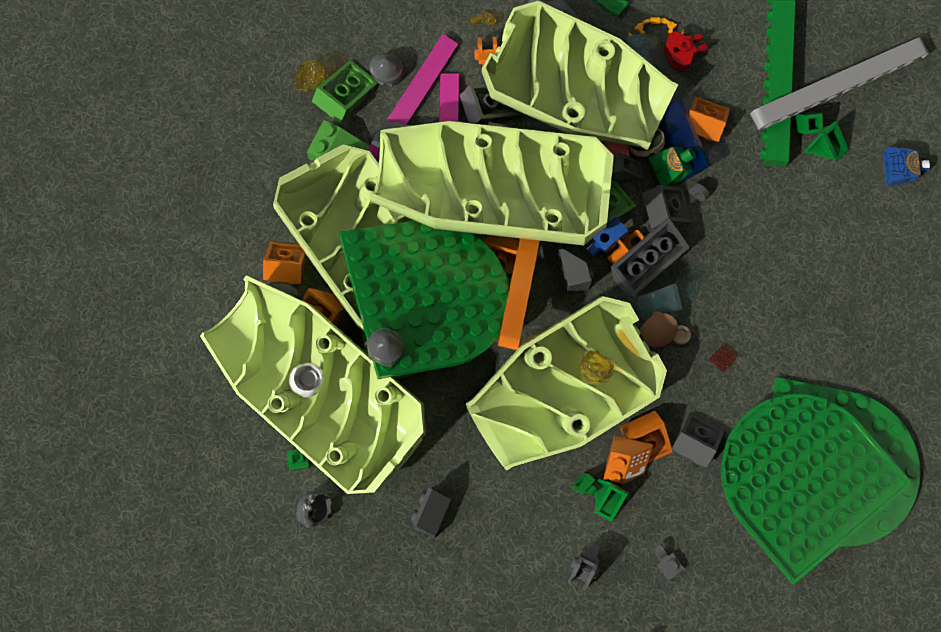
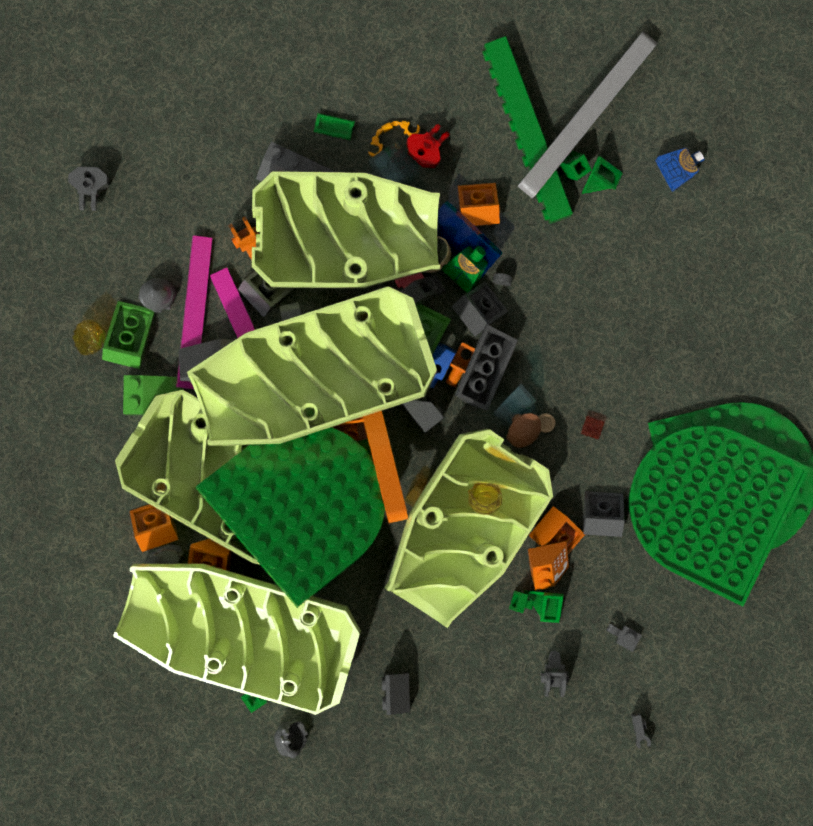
camera: 30 degrees left, 10 degrees up
white hair [289,362,324,398] -> none
dark grey hair [366,328,403,367] -> none
clear yellow arm [469,12,497,27] -> none

